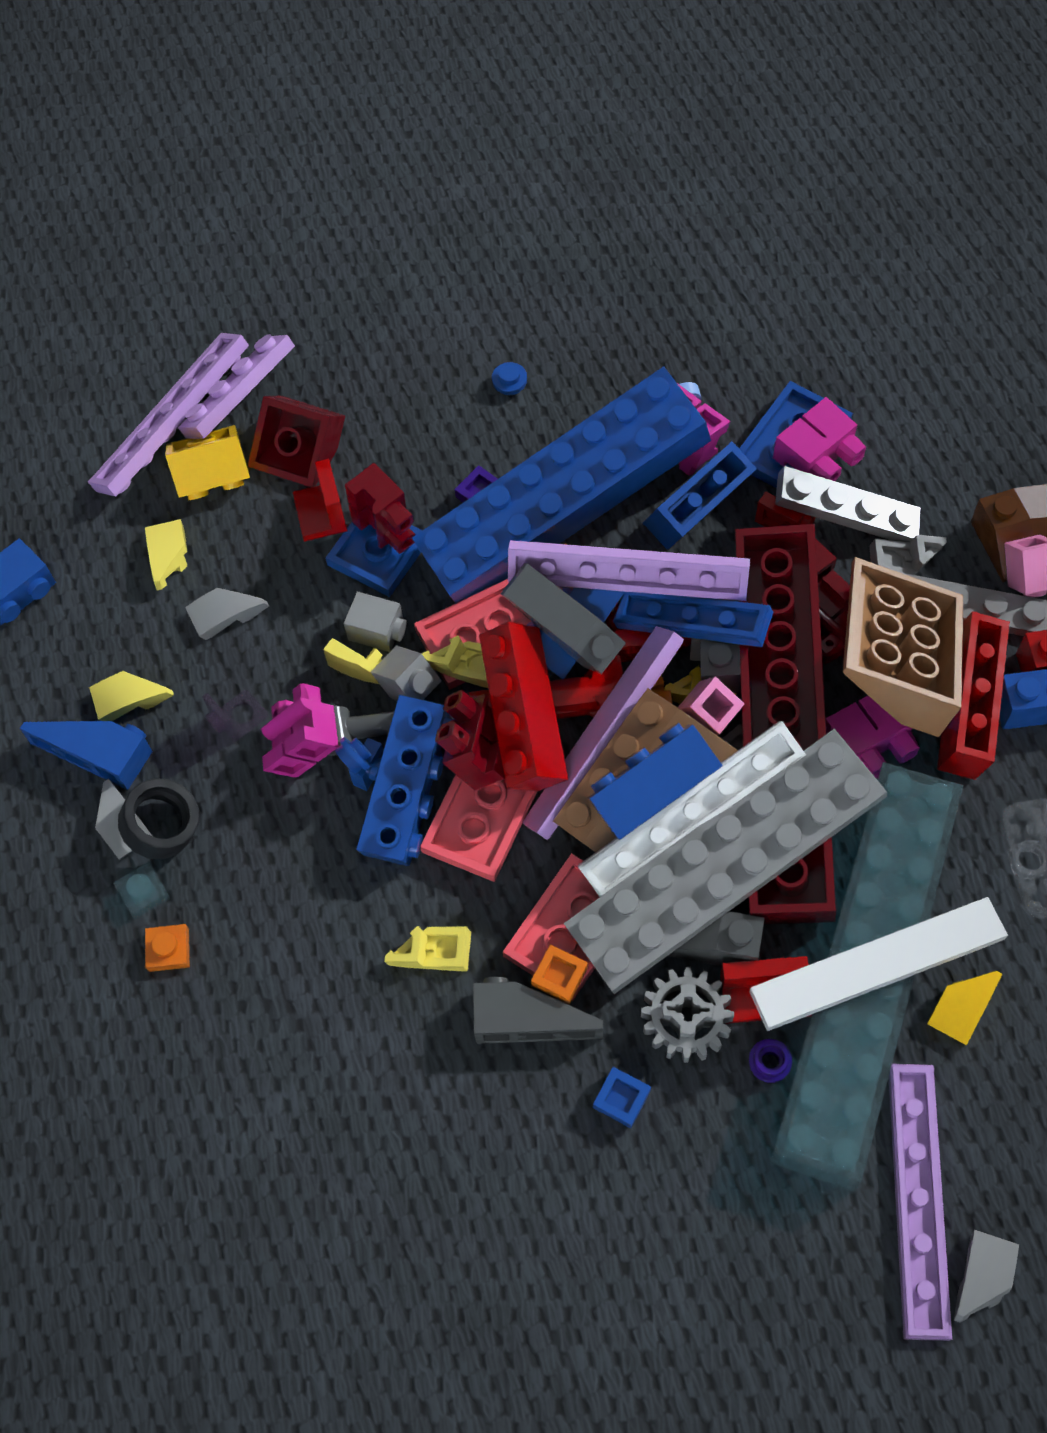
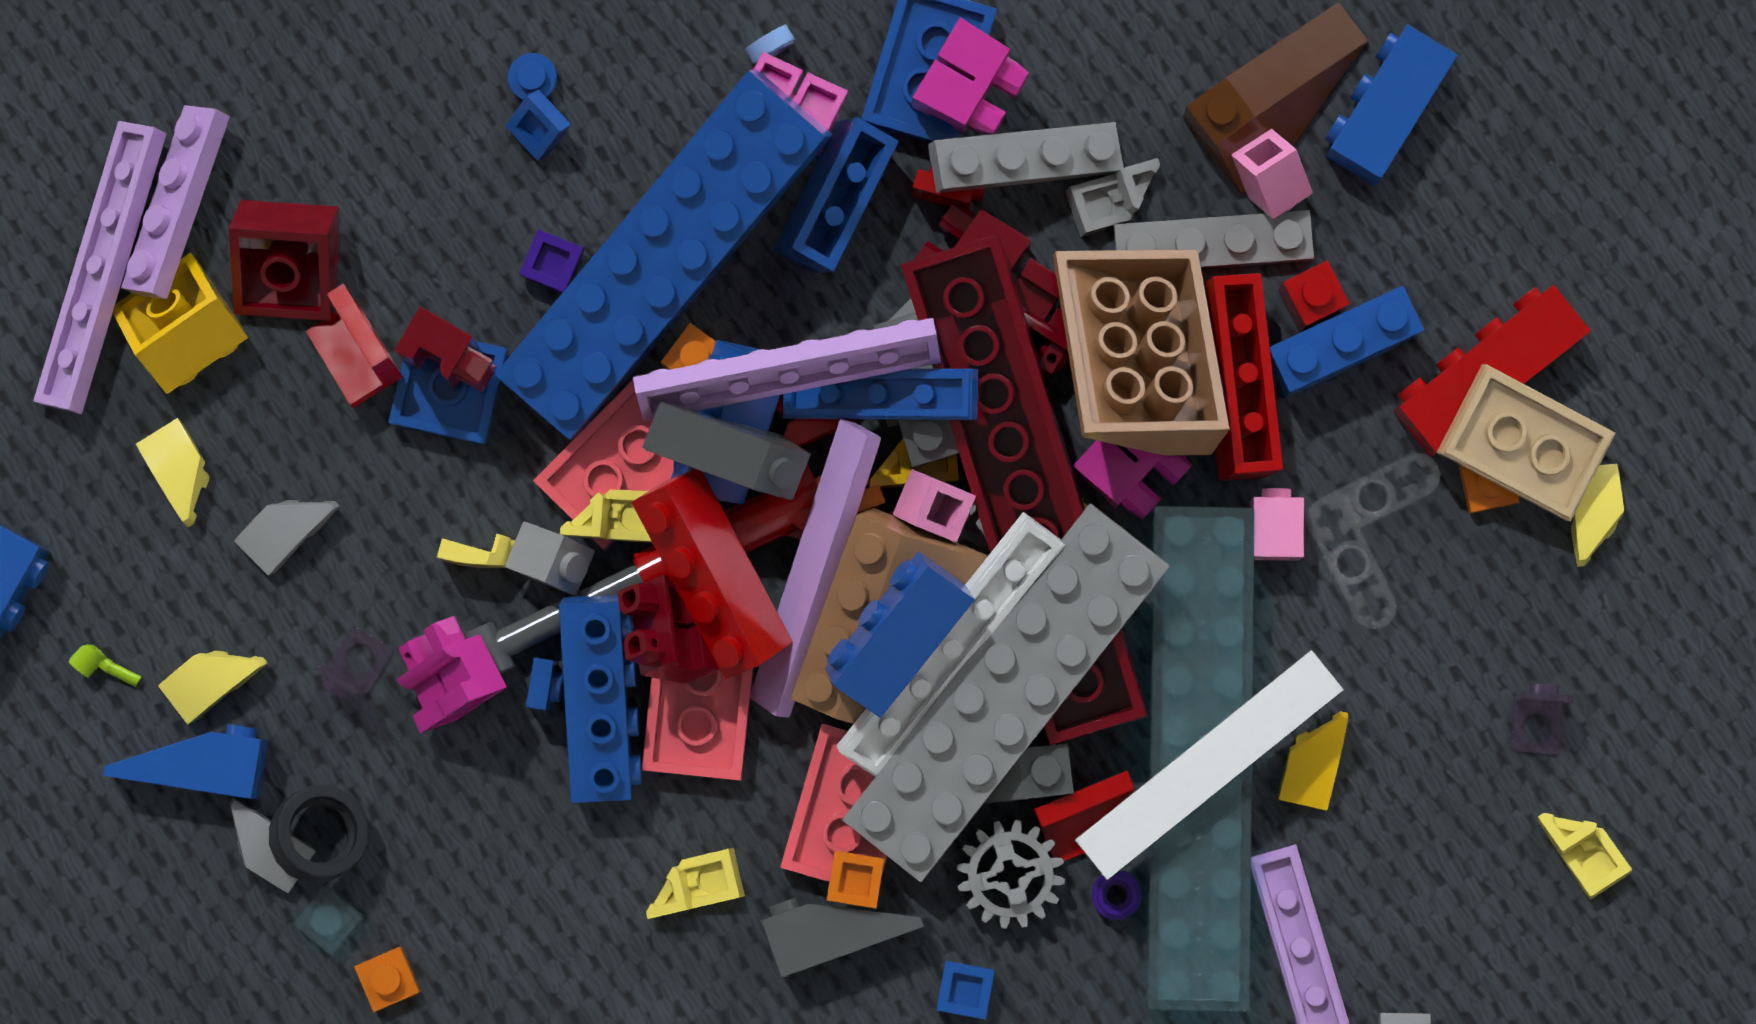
camera: 20 degrees left, 20 degrees up
blue plate [335,737,372,775] -> none
light grey brick [343,591,407,652] -> none
none -> lime hand [69,644,141,687]
none -> blue plate [505,89,571,161]
none -> bright pink brick [1249,488,1304,561]

